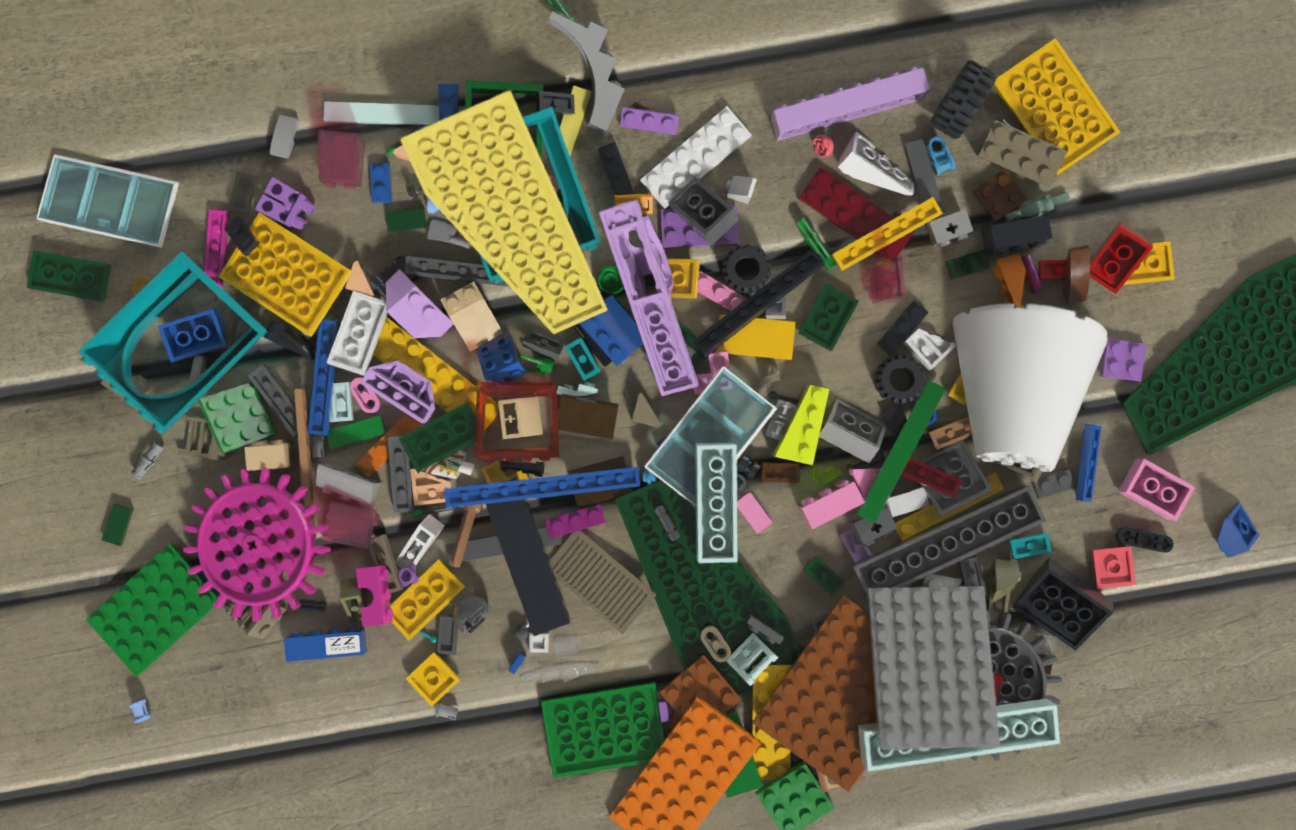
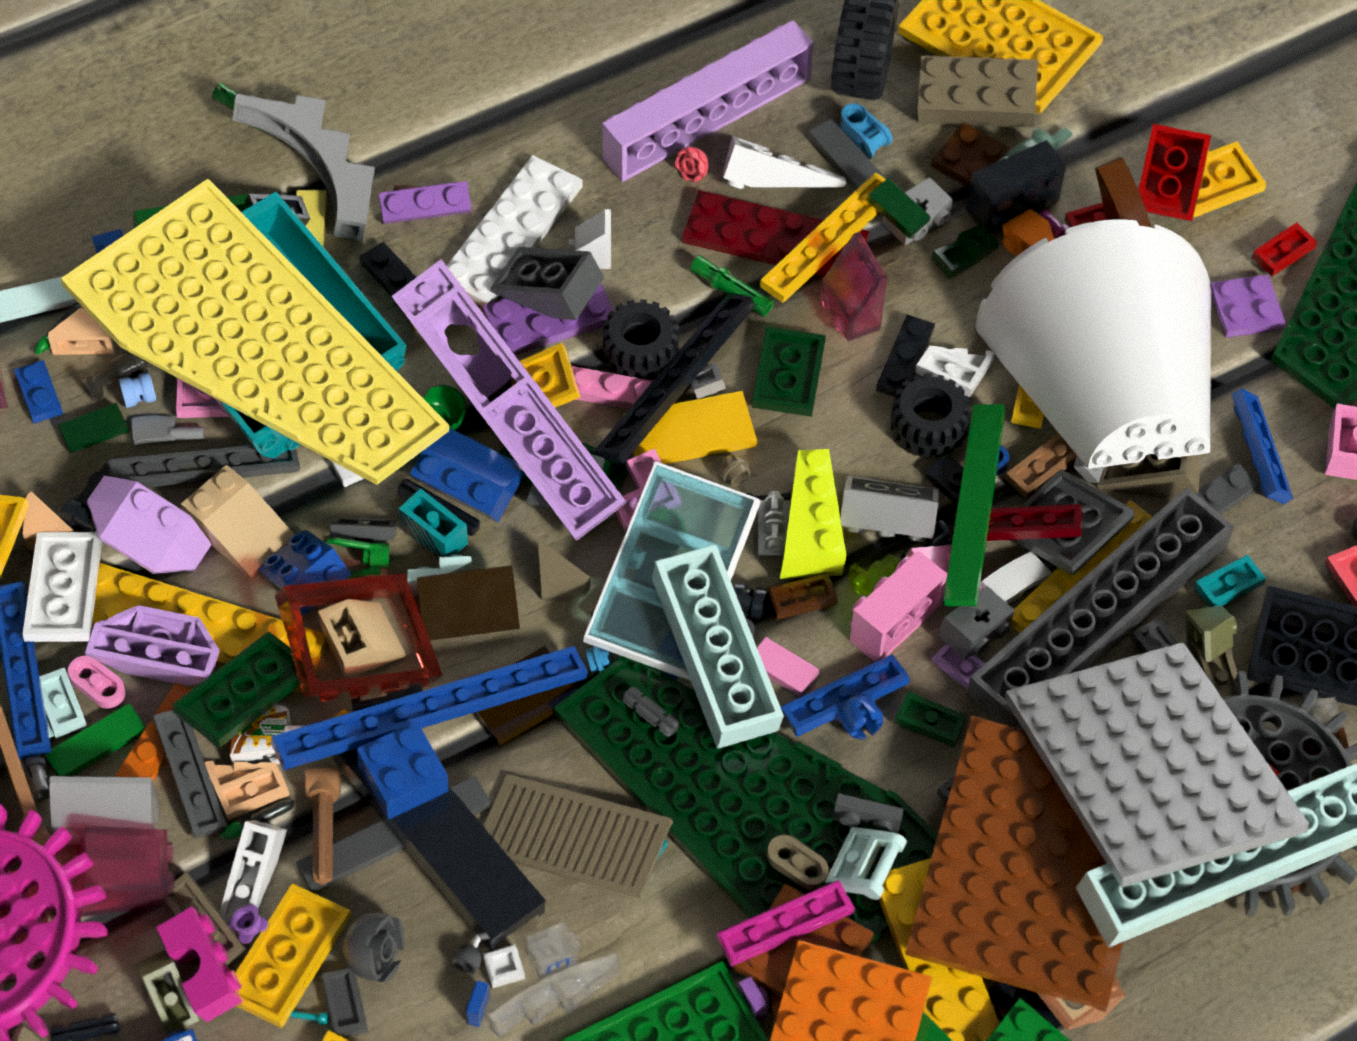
camera: 20 degrees left, 30 degrees down
magenta plate [544,504,605,539] -> none
none -> blue brick [357,721,448,820]
none -> dark pink tile [716,880,855,967]
none -> blue plate [780,654,909,740]
none -> dark green tile [866,178,931,239]
none -> red plate [1252,222,1317,277]

